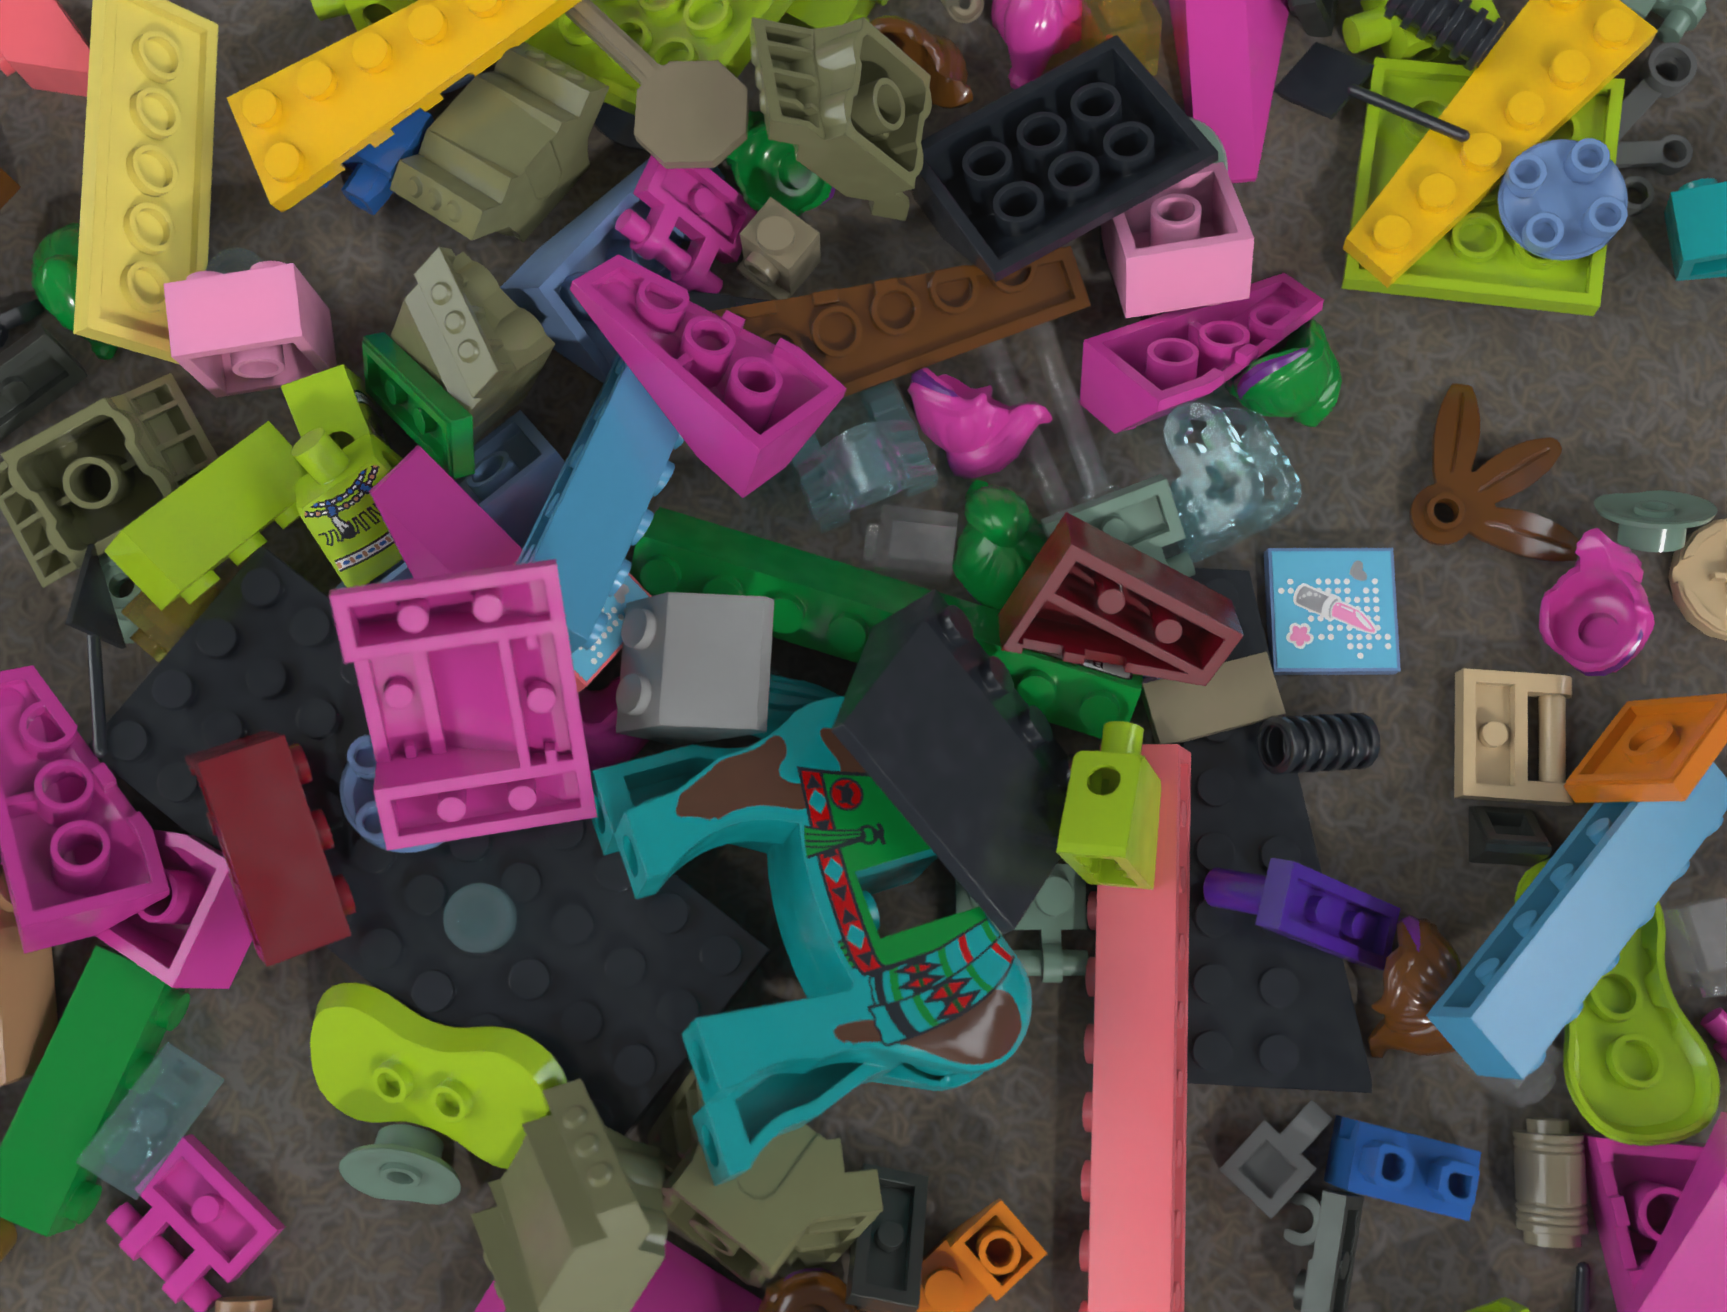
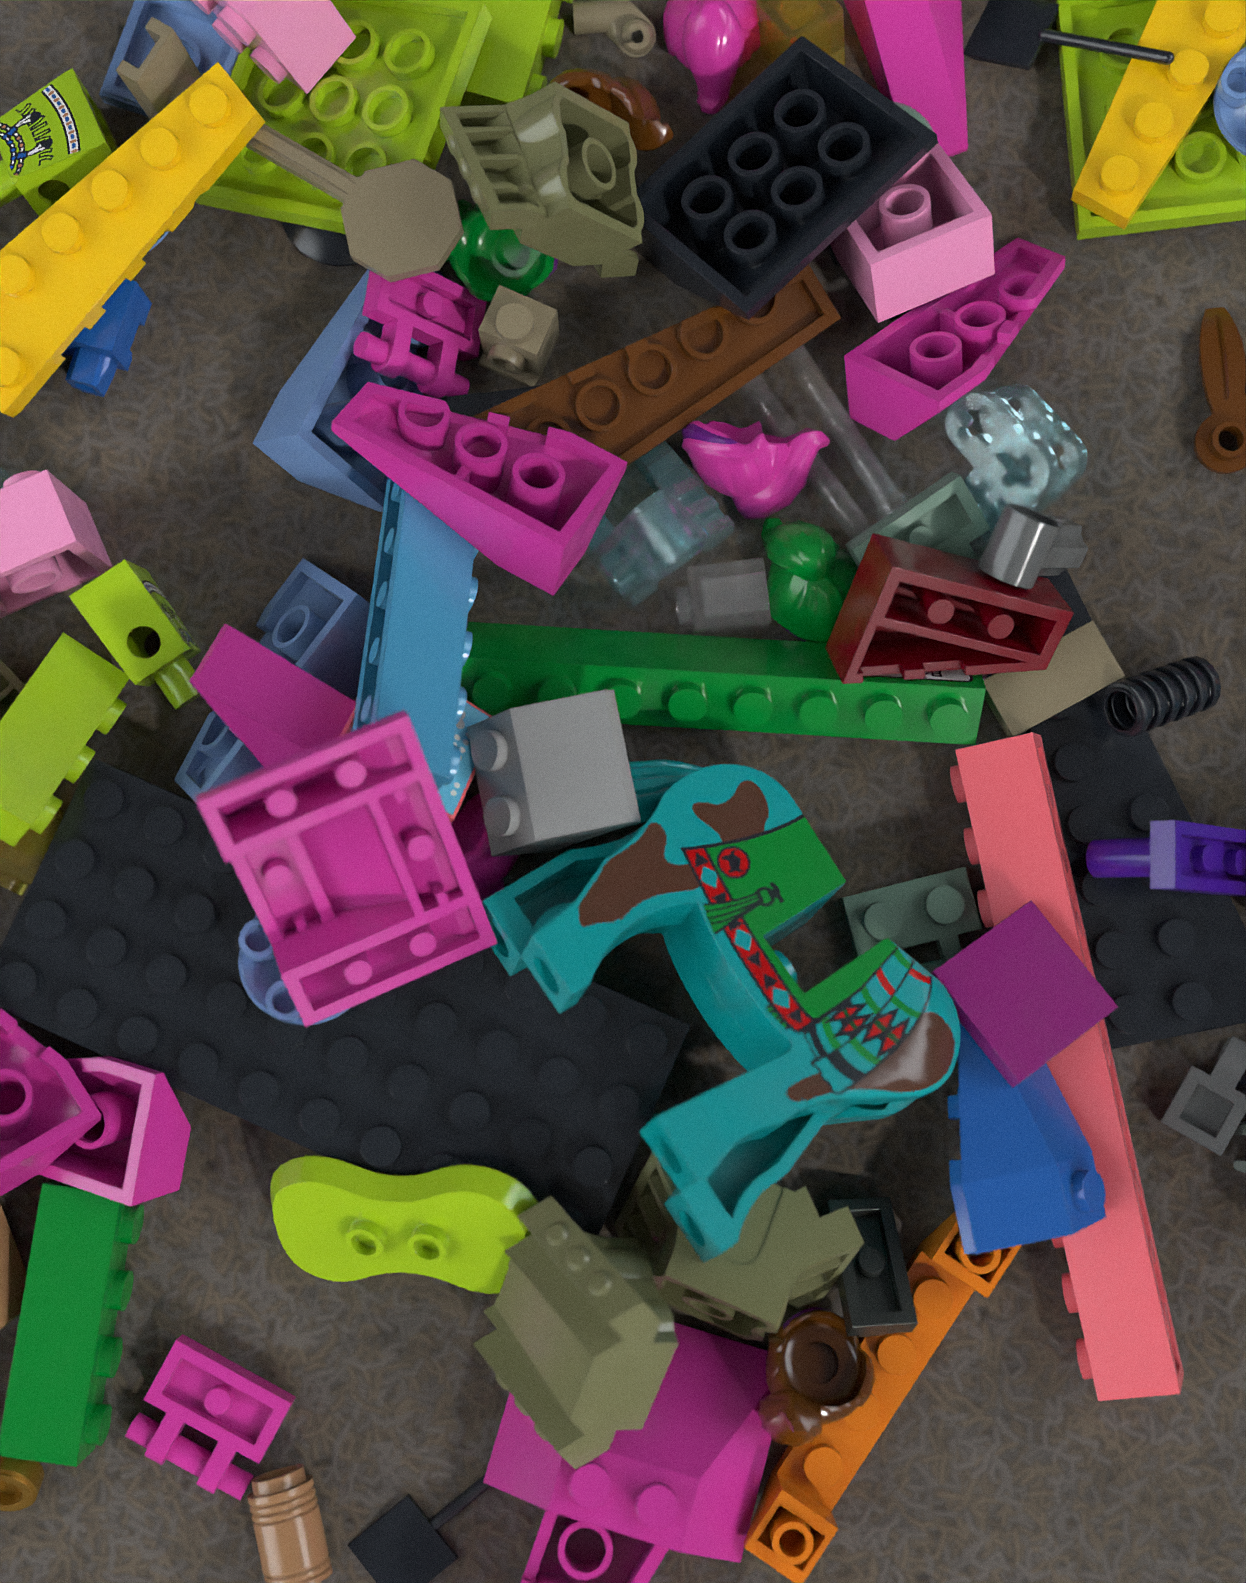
camera: 15 degrees left, 5 degrees up
clear light blue plate [75,1042,225,1200] -> none
dark red wedge [185,730,356,967] -> none
lime torso [291,428,403,588] -> none
sand green piece [339,1124,461,1205] -> none
green tile [362,332,475,479] -> none
olive slope [390,42,609,242] -> none
olive slope [390,247,555,444] -> none
clear light blue tile [443,883,517,953] -> none
black slope [831,588,1074,935] -> none
lime torso [1057,721,1161,890] -> none
green hair [1225,318,1342,427] -> none
medium azure tile [1264,548,1401,675] -> none
none -> magenta tile [931,900,1118,1088]
none -> blue wedge [948,1021,1106,1254]
none -> dark grey piece [978,502,1088,589]

